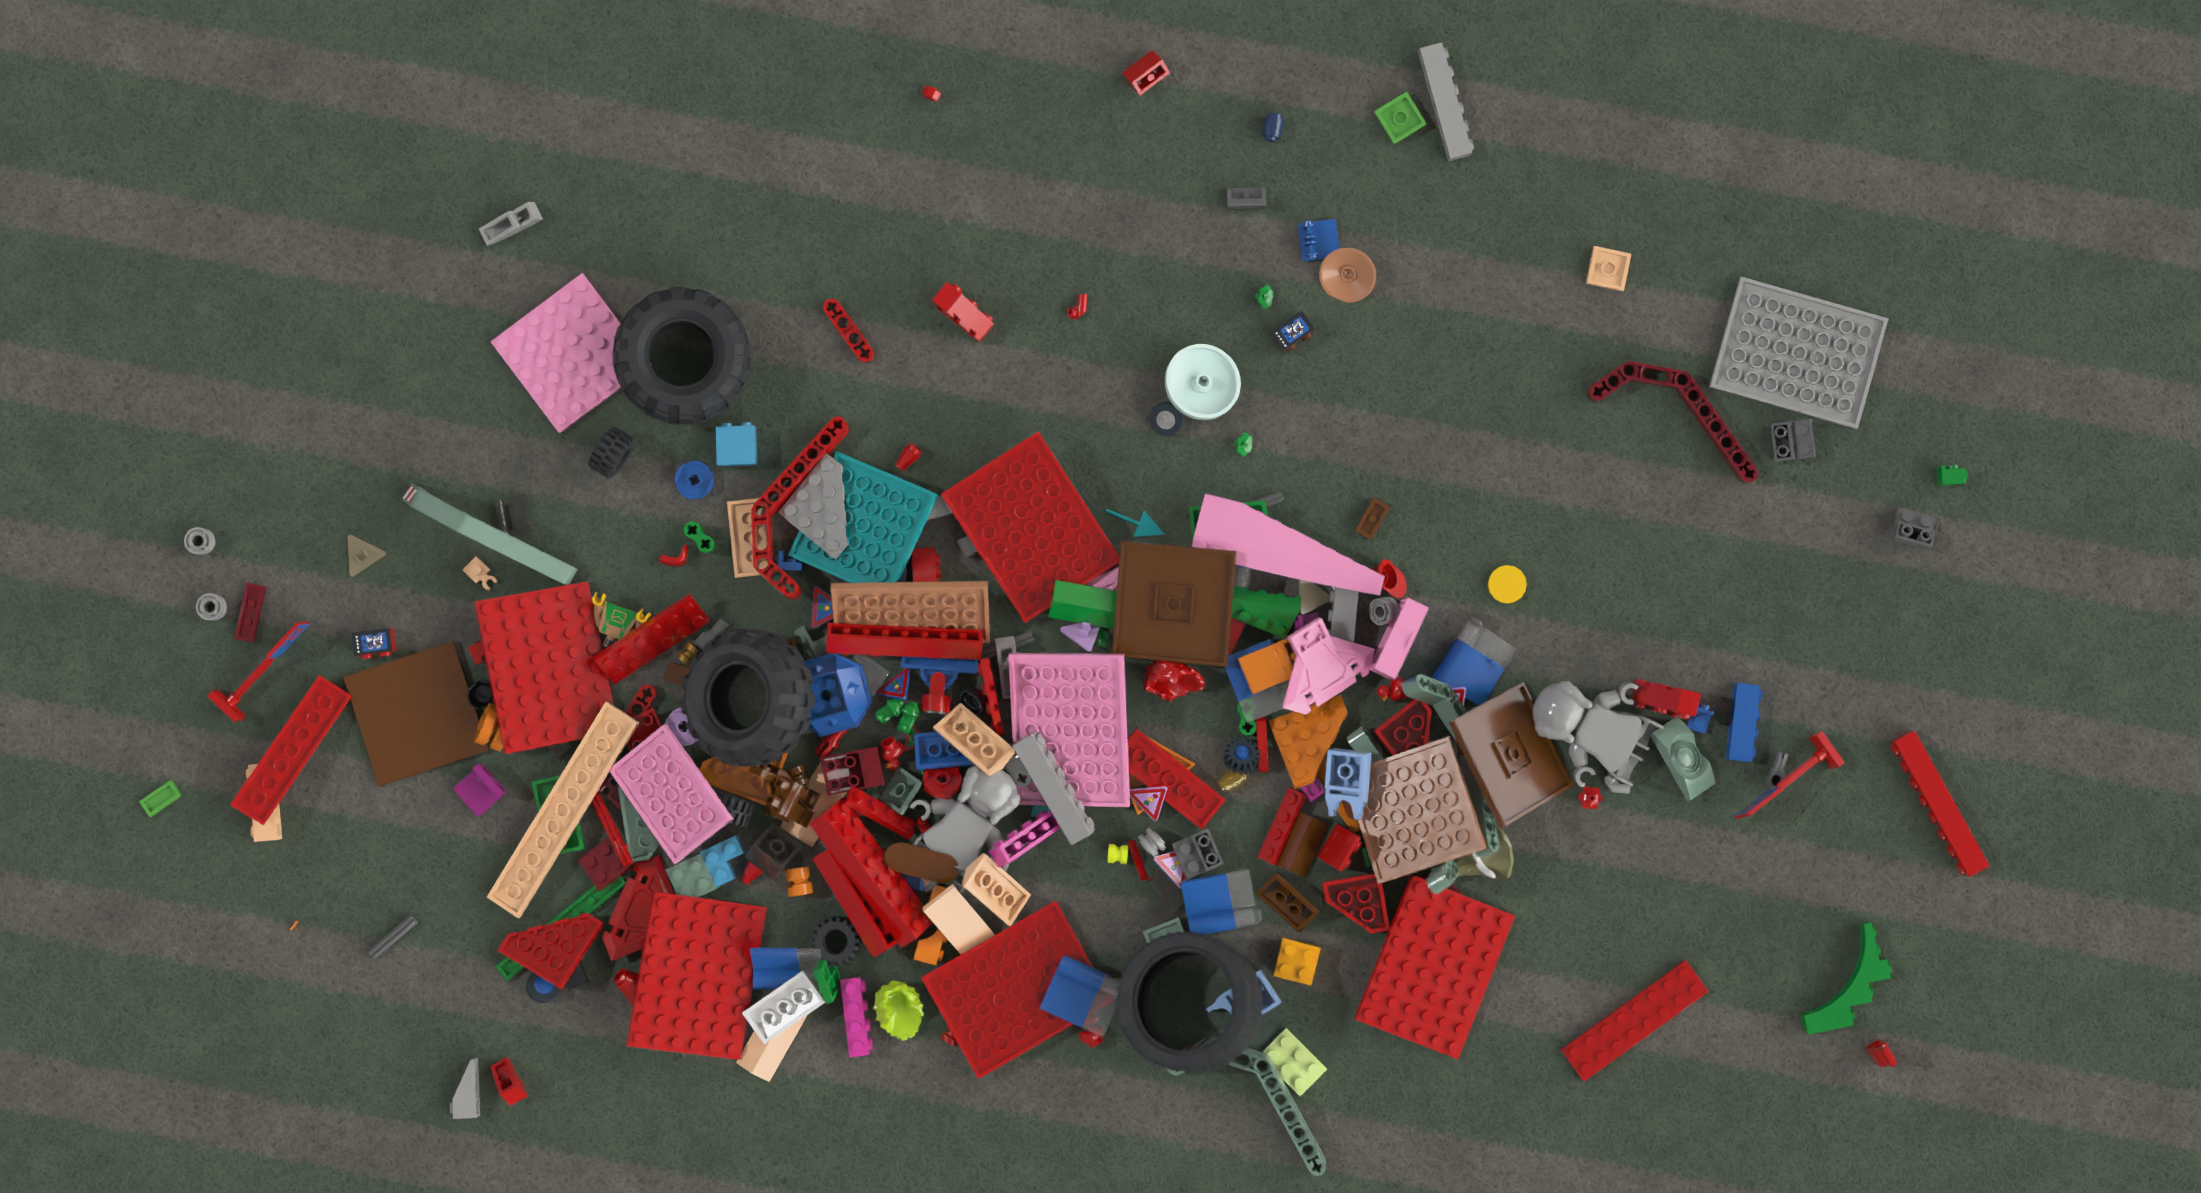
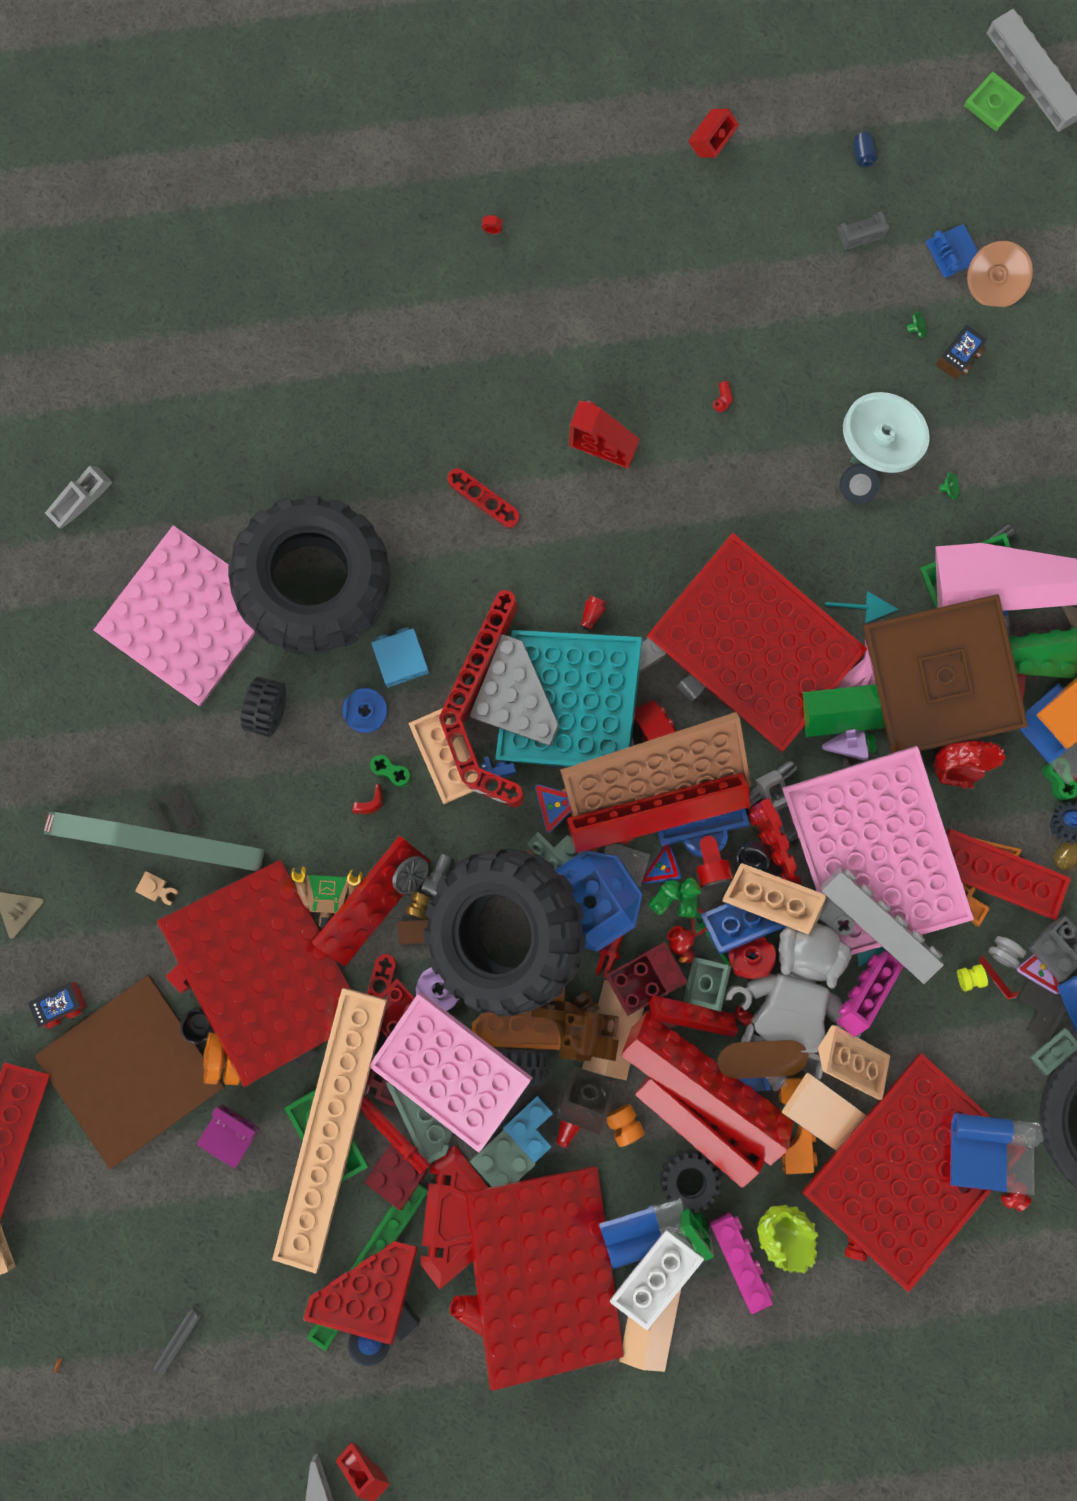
camera: 20 degrees left, 5 degrees down
piece [1129,786,1167,821] -> none
none -> dark grey wheel [393,856,429,894]

